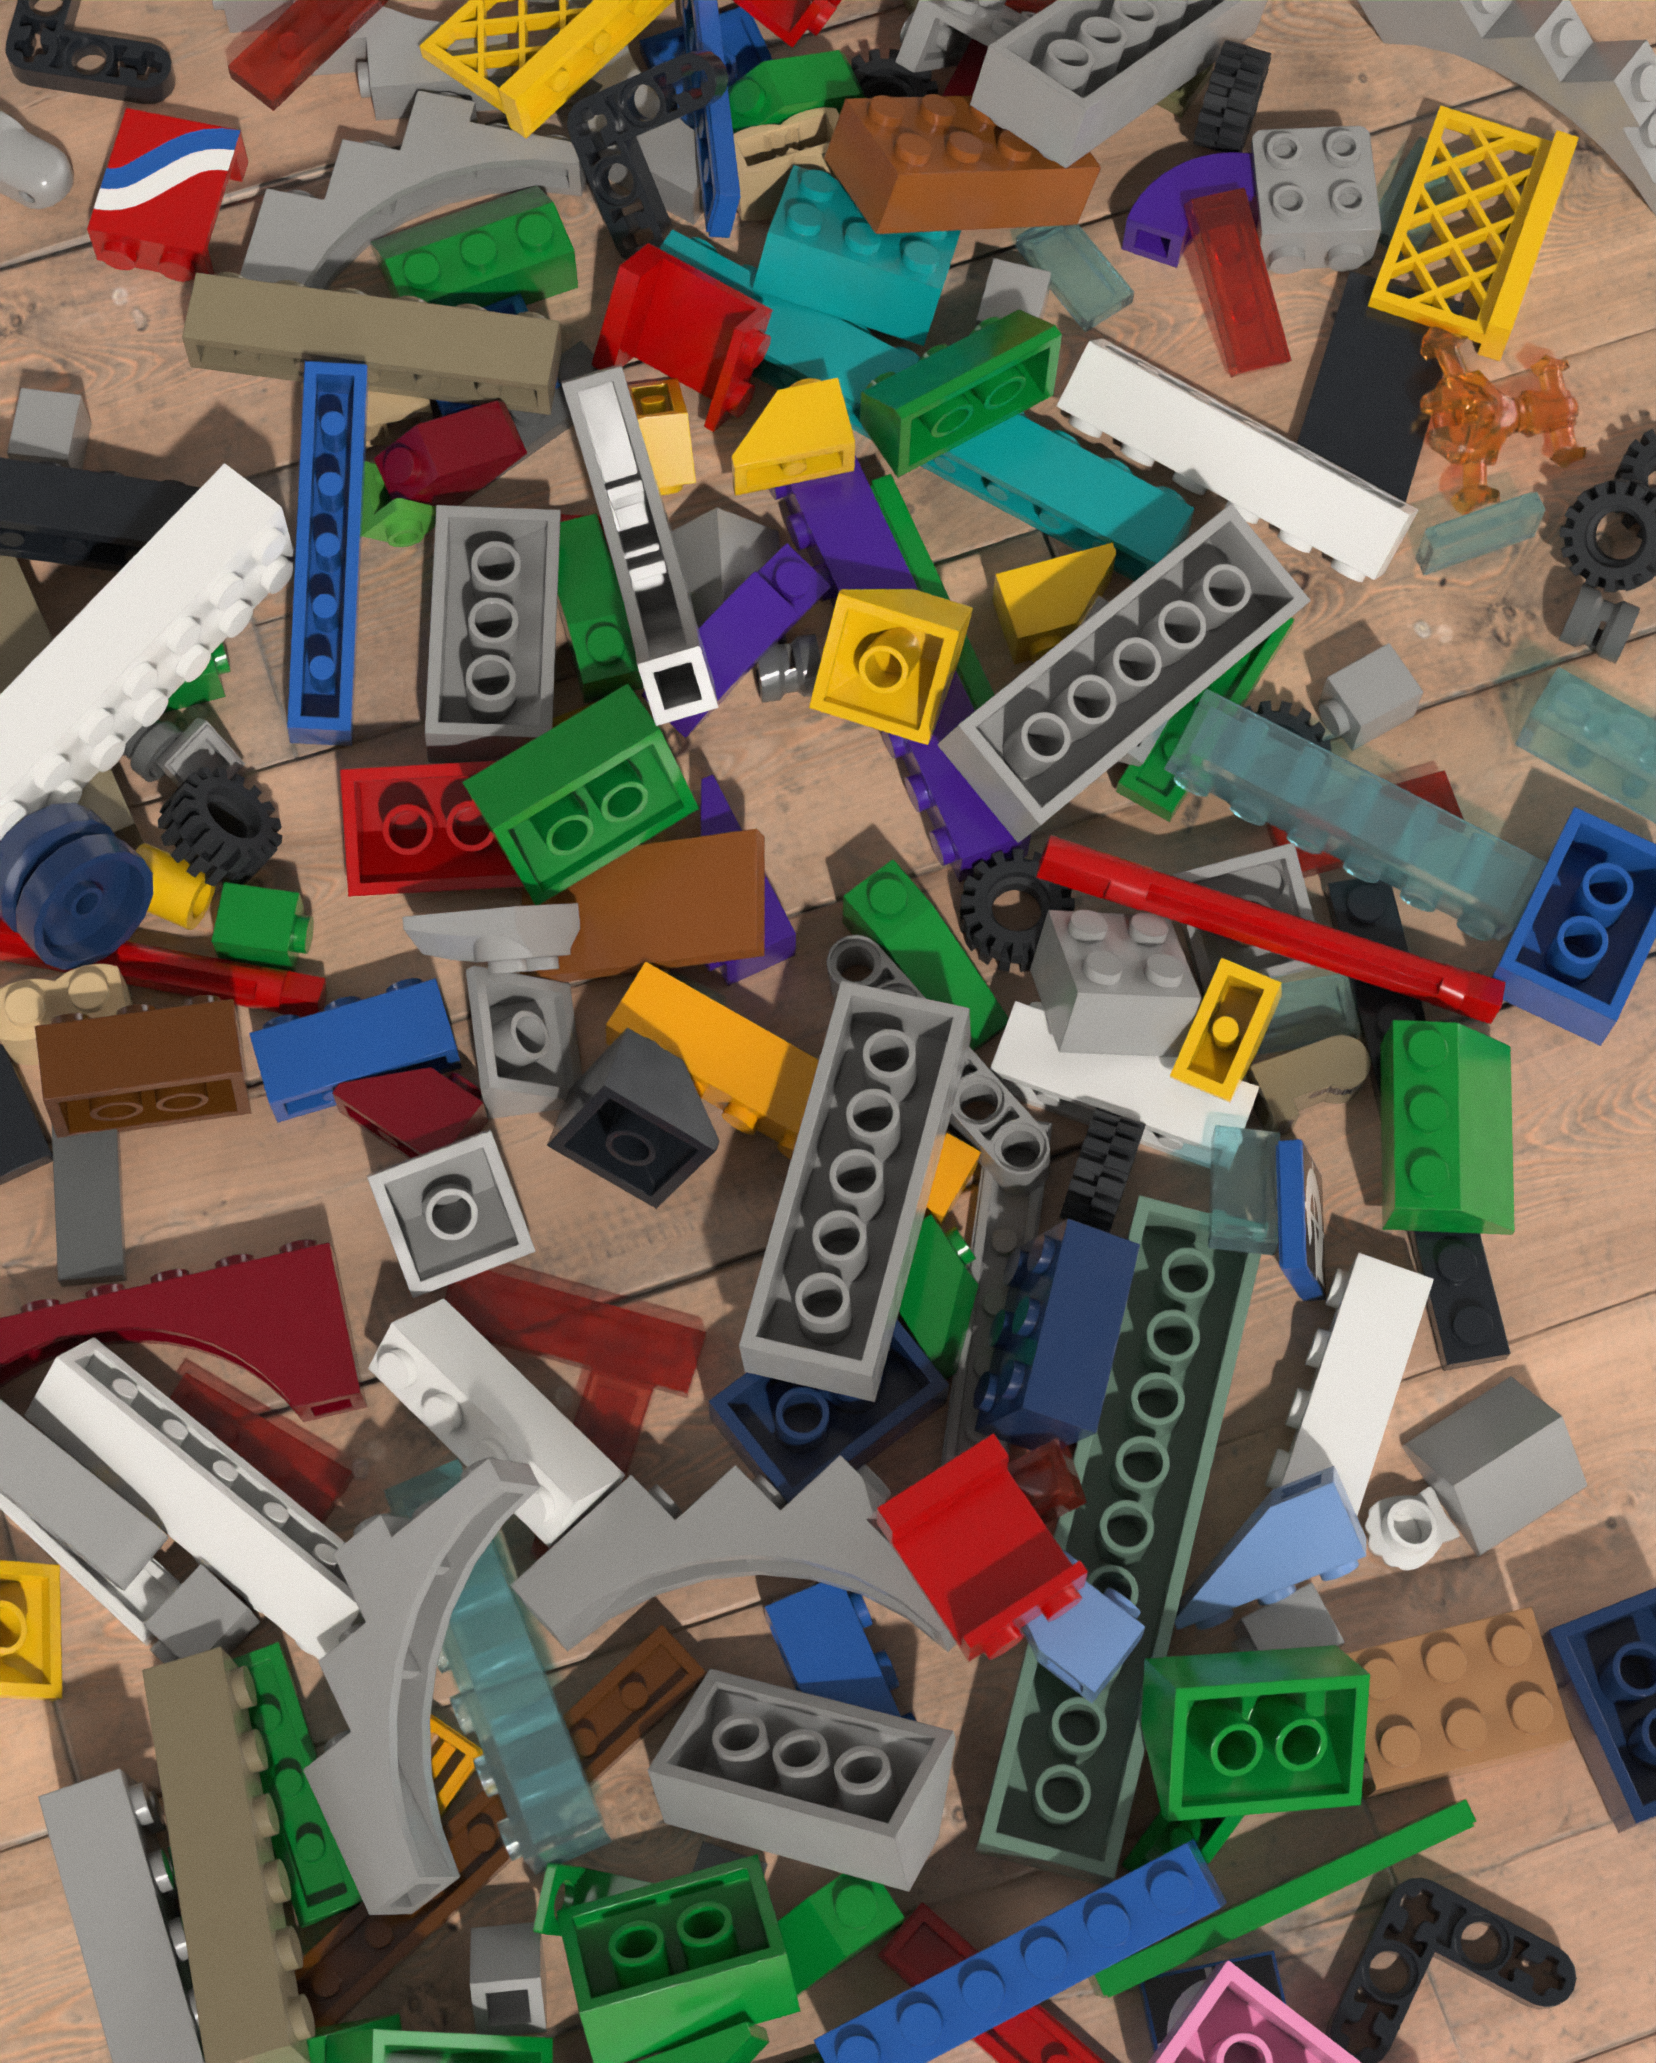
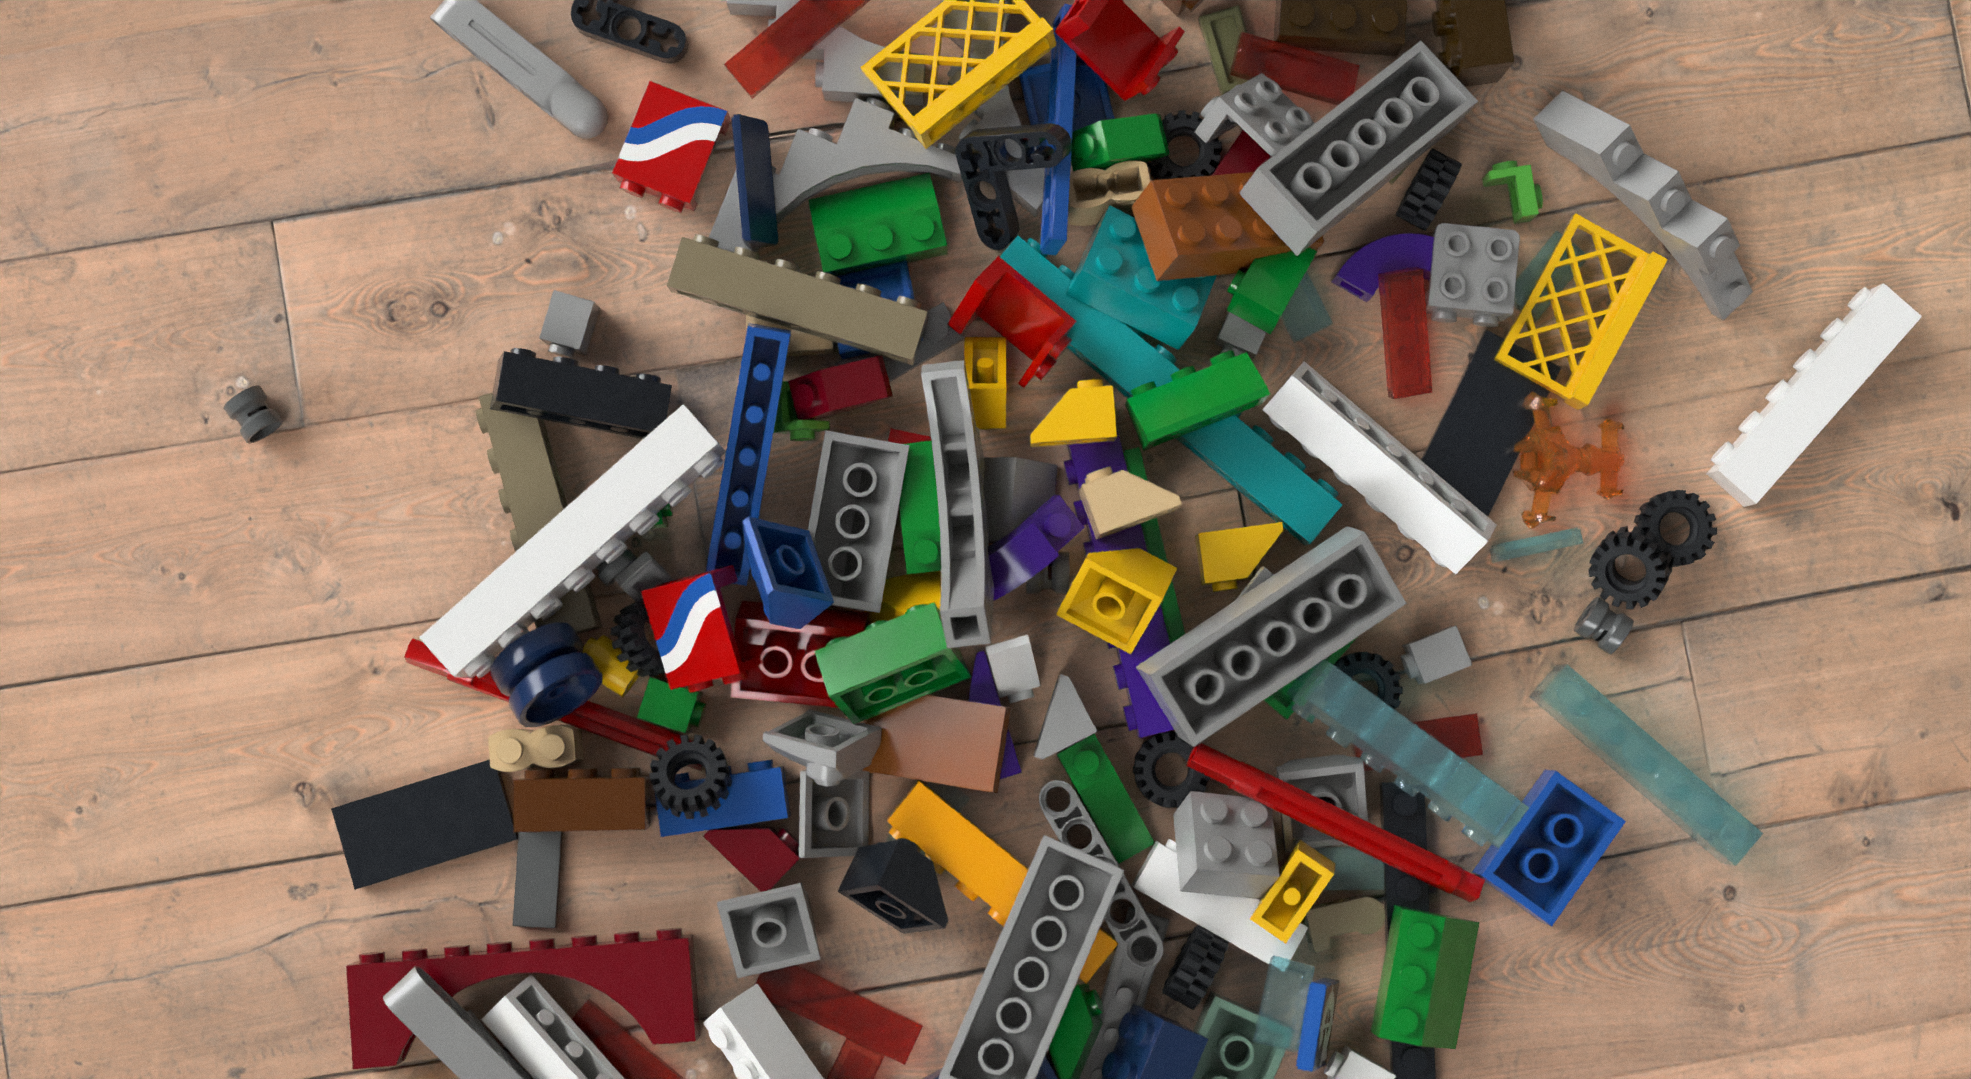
camera: 10 degrees right, 15 degrees up
none -> panel [641,565,762,693]
none -> black tyre [649,734,732,819]
none -> dark blue slope [732,114,779,248]
none -> blue slope [743,517,834,629]
none -> white slope [985,635,1040,704]
none -> light grey slope [1033,674,1097,760]
none -> tan slope [1079,467,1182,540]
none -> green slope [1226,247,1317,335]
none -> bright green bracket [1482,161,1543,224]

